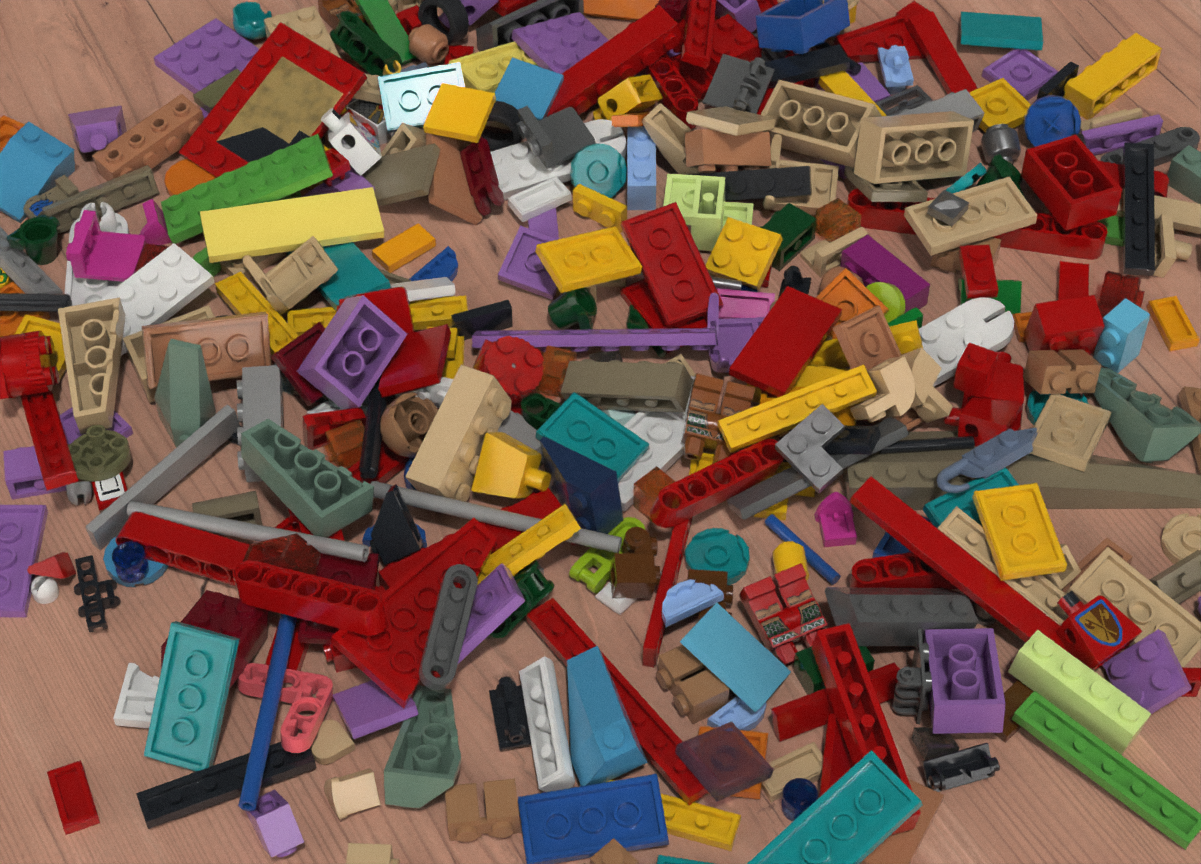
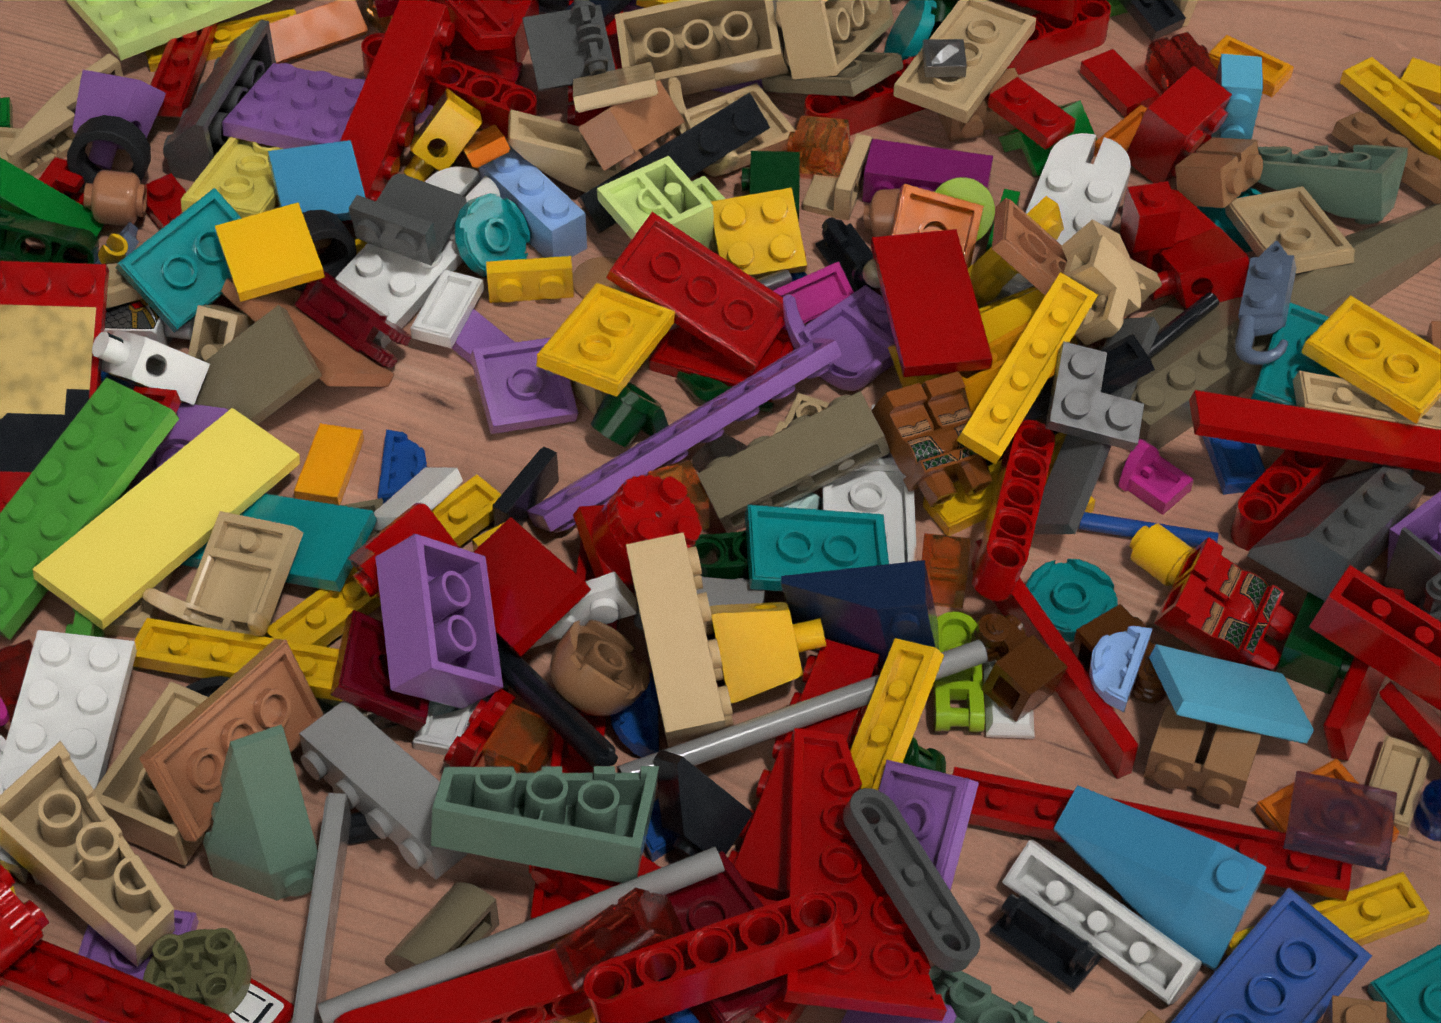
camera: 40 degrees left, 0 degrees up
light blue tile [707,696,767,731] -> none

